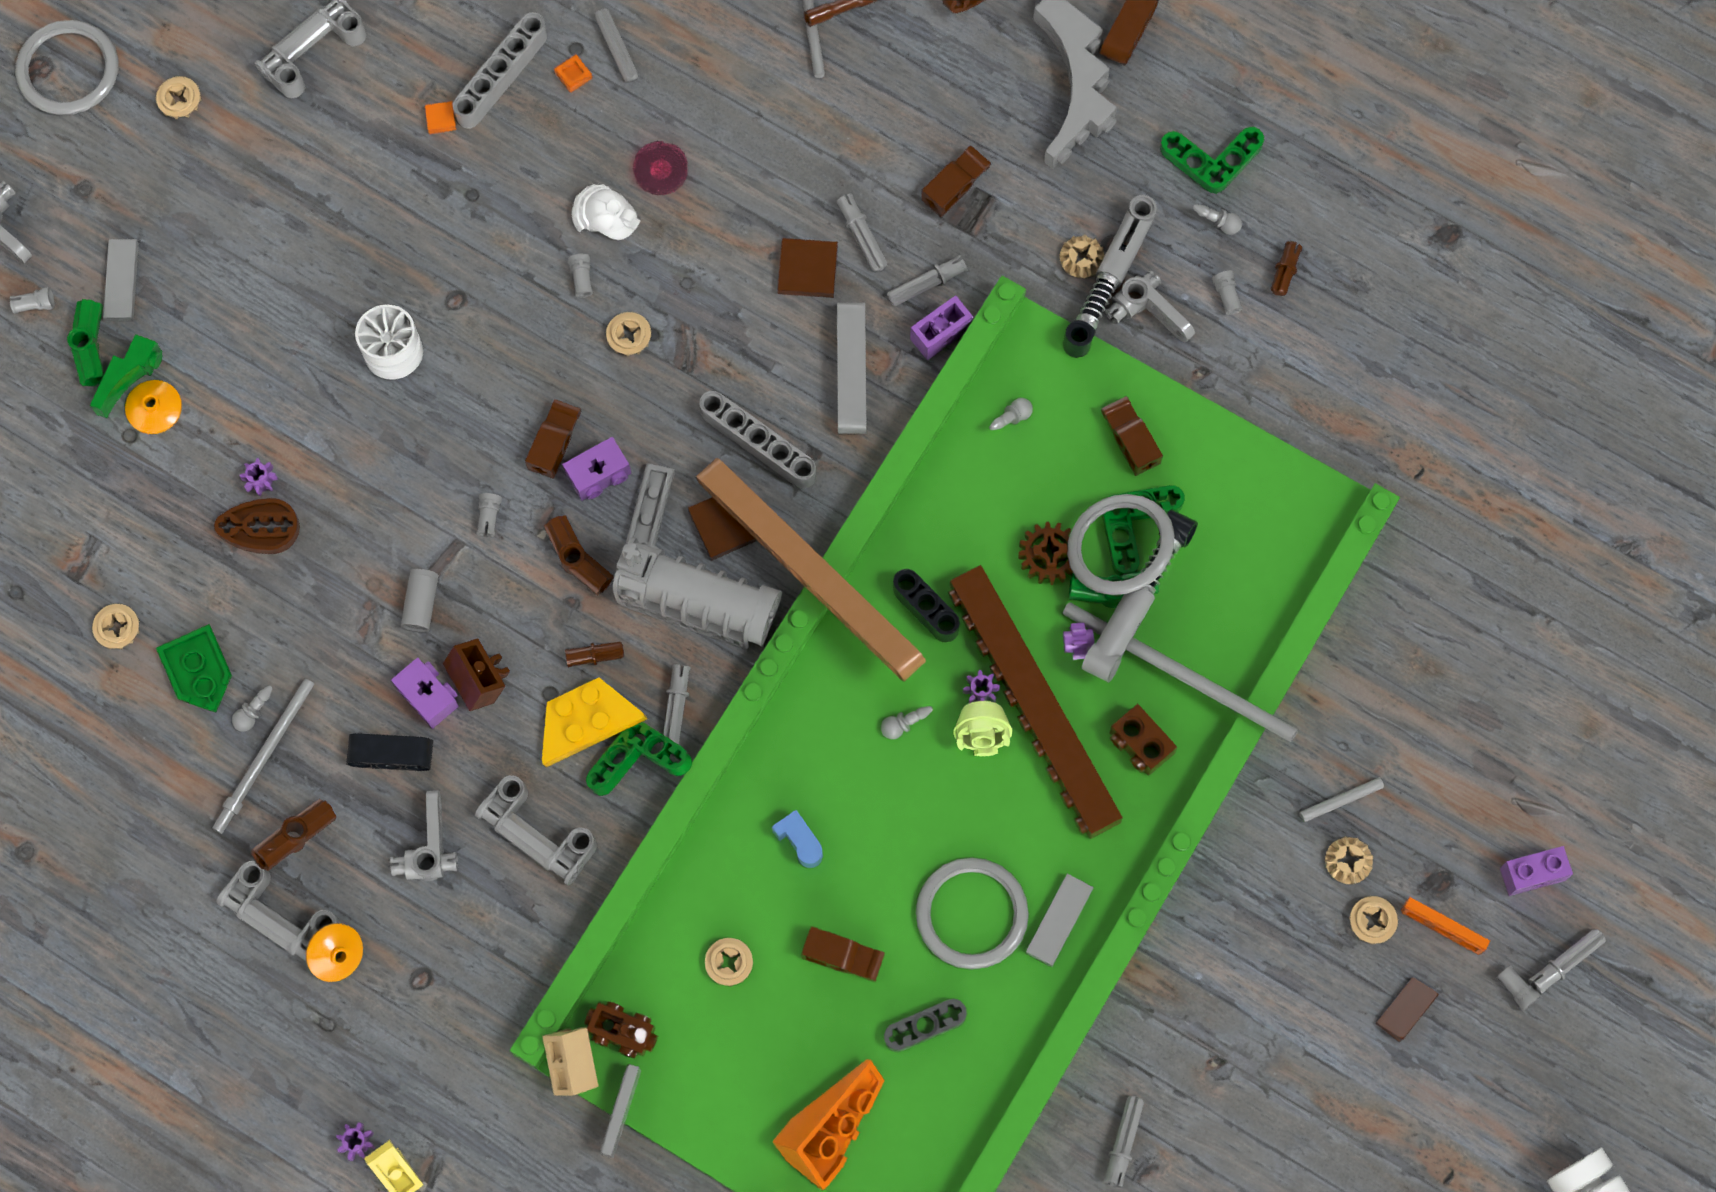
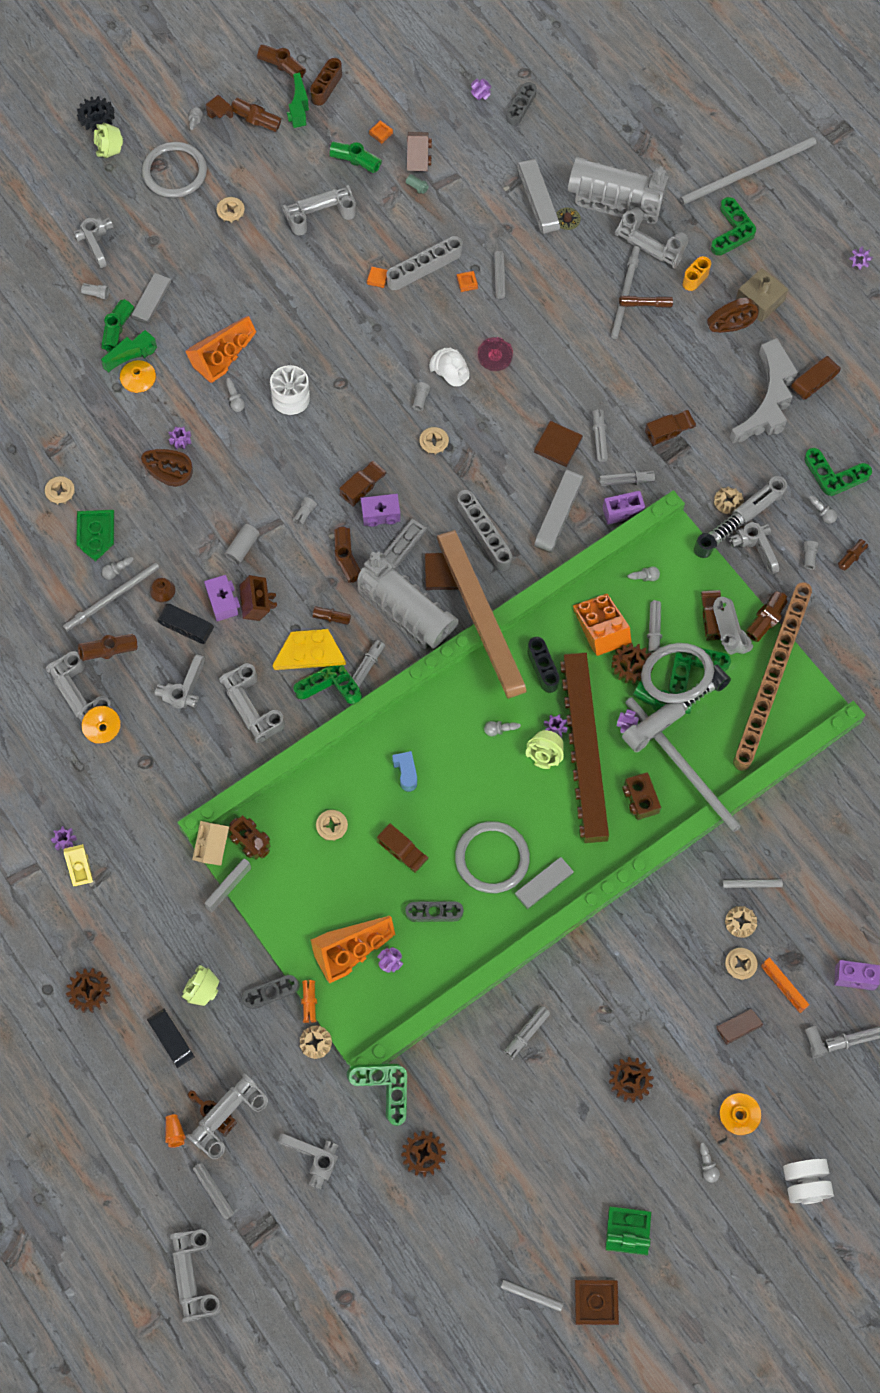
camera: 20 degrees right, 5 degrees down
none -> reddish brown cone [150,578,176,602]
none -> orange wedge [185,316,256,383]
none -> light grey bar [227,378,245,412]
none -> medium lavender gear [377,947,403,973]
none -> orange slope [573,594,632,656]
none -> reddish brown gear [608,1057,654,1103]
none -> light grey axle [647,600,662,654]
none -> light grey piece [713,597,753,655]
none -> light orange dish [720,1093,761,1135]
none -> medium nougat beam [733,582,812,771]
none -> reddish brown piece [745,591,788,642]

